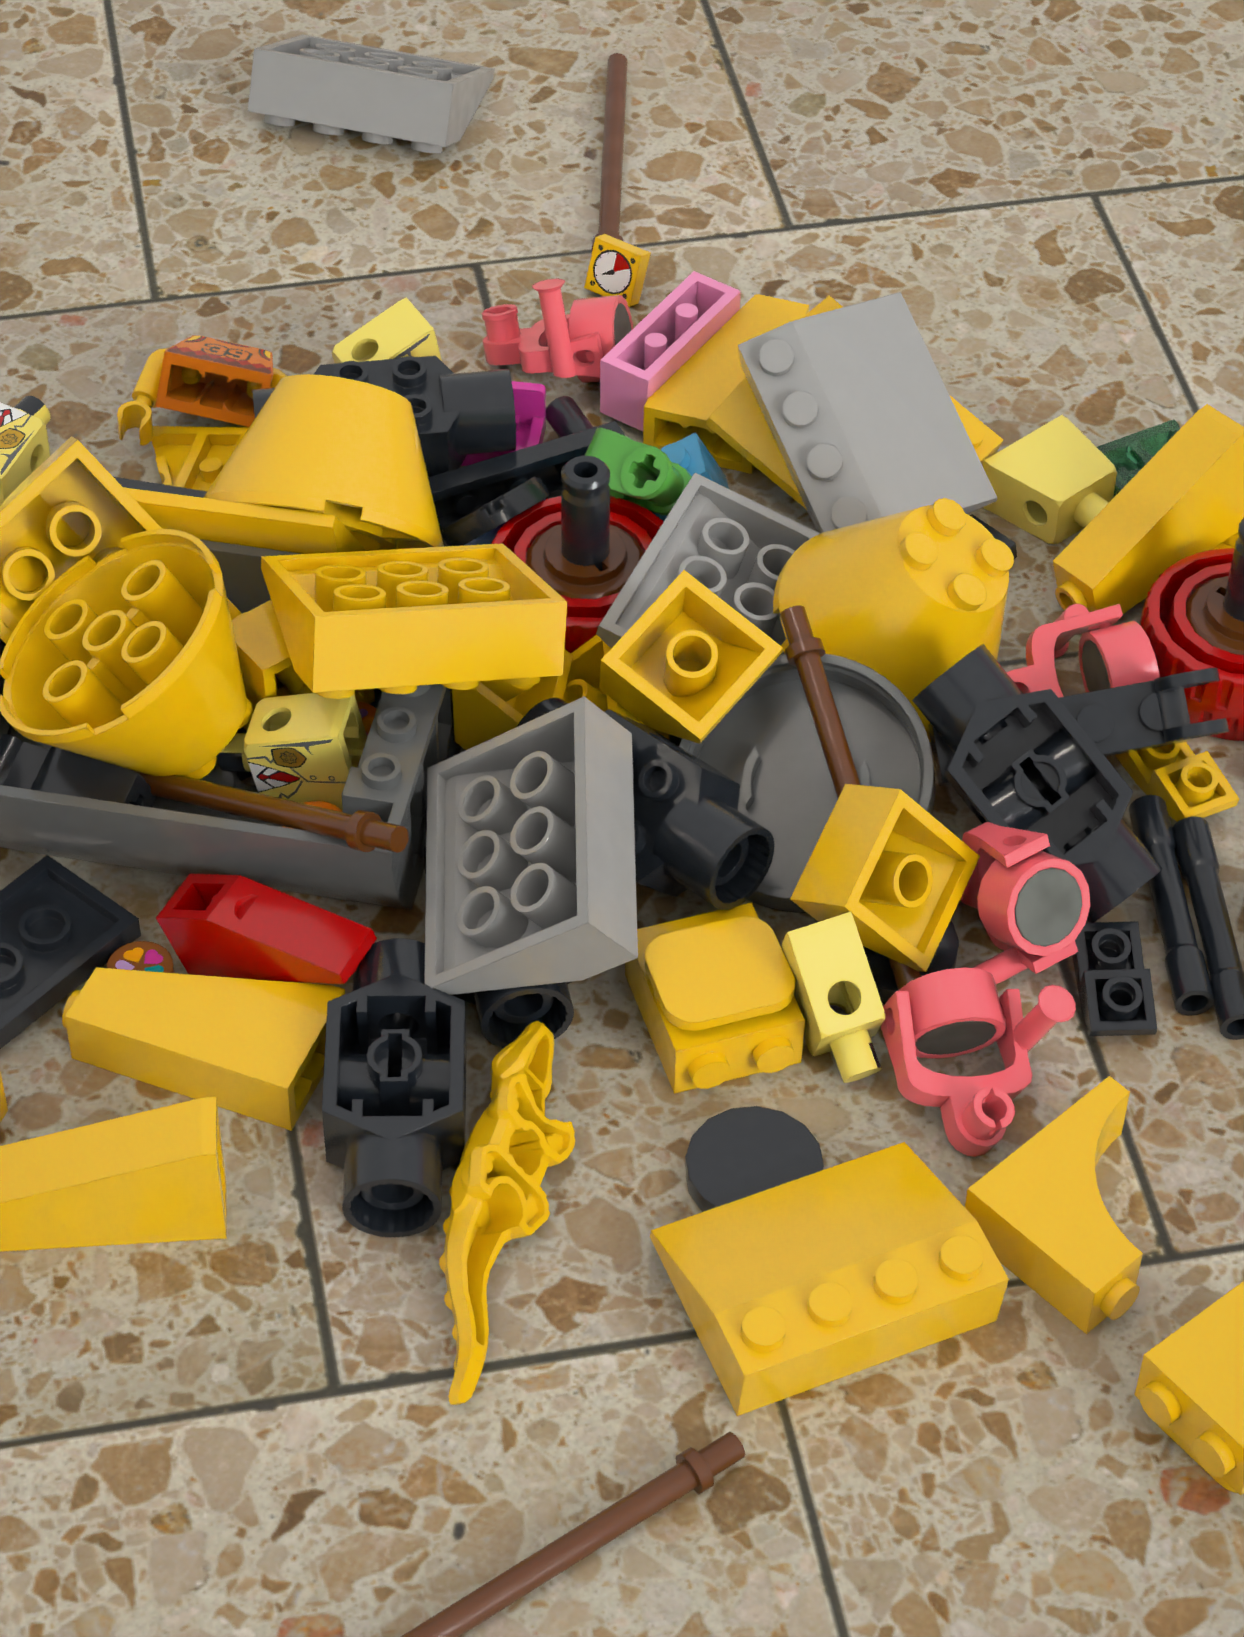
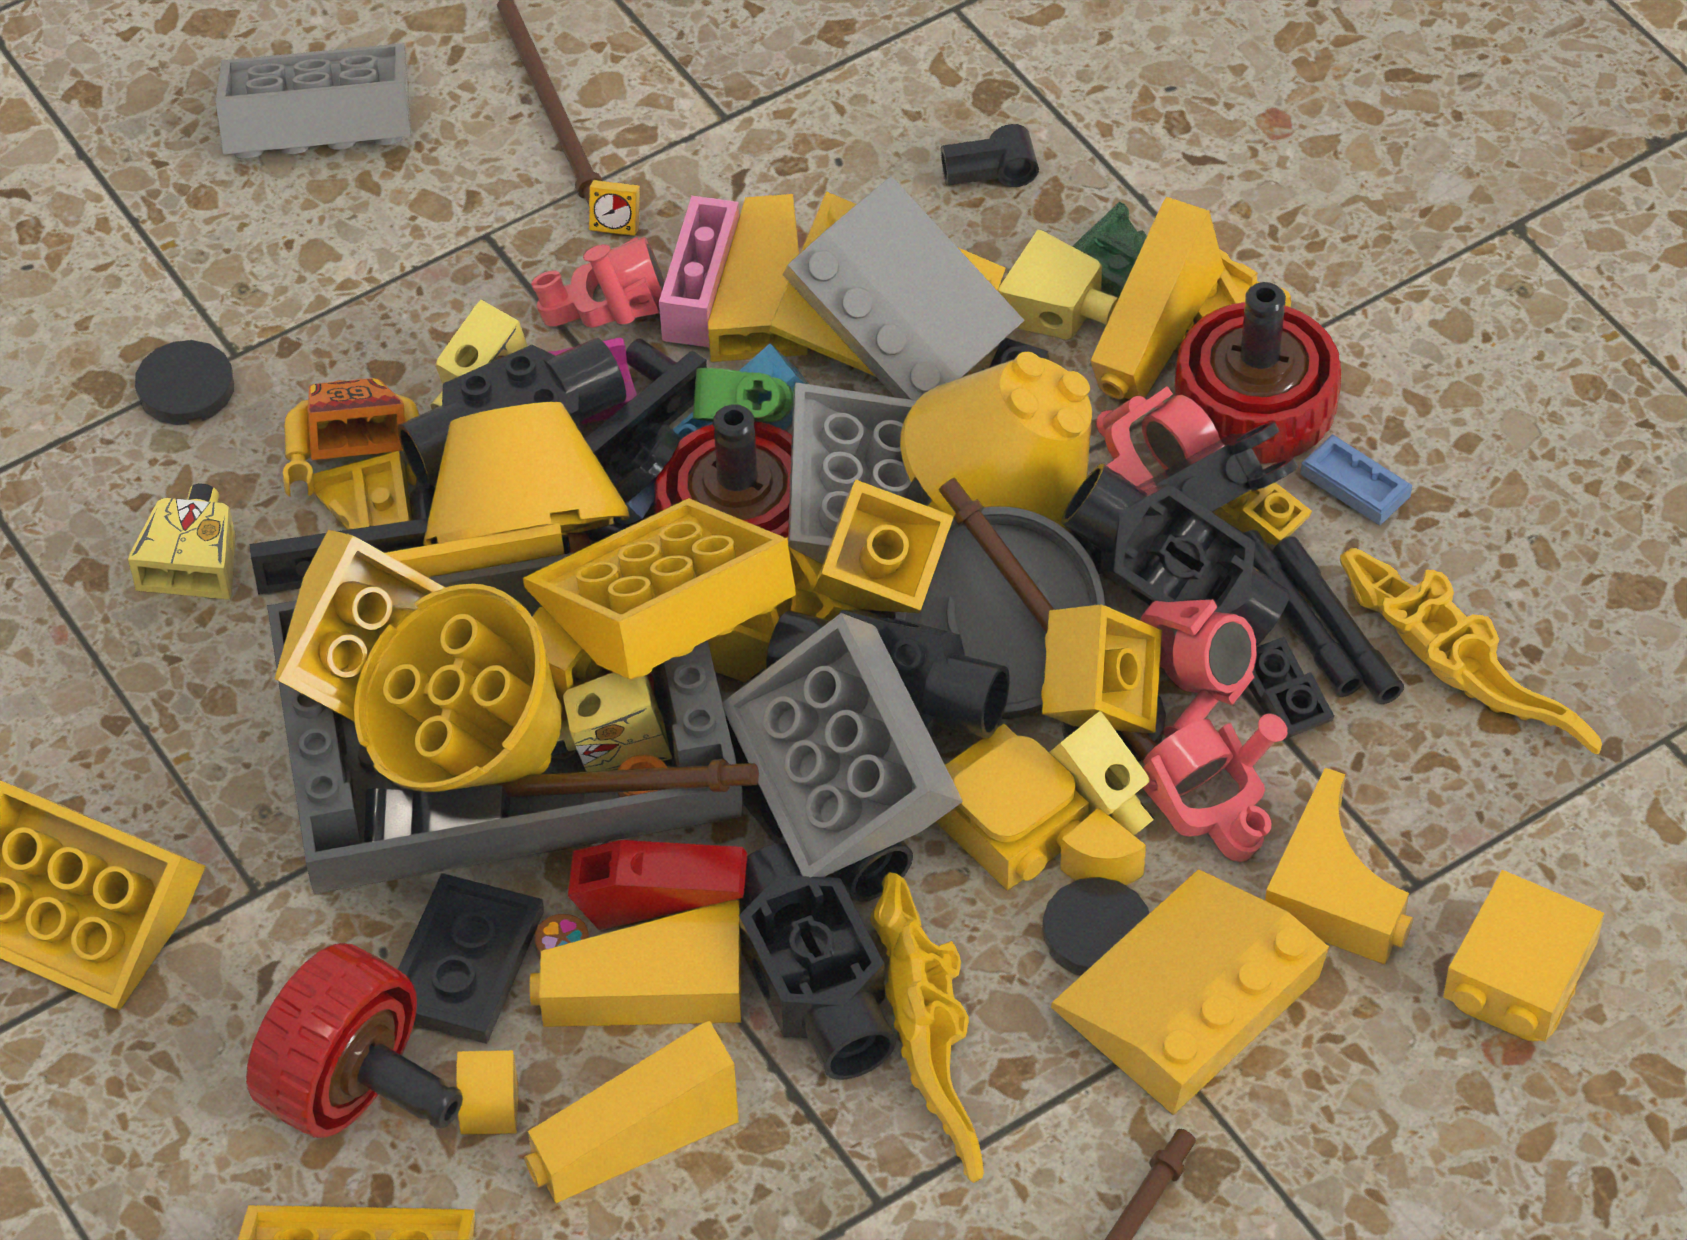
camera: 20 degrees left, 5 degrees up
none -> black tile [135,340,234,425]
none -> black piece [941,124,1039,187]
none -> yellow brick [1060,807,1146,885]

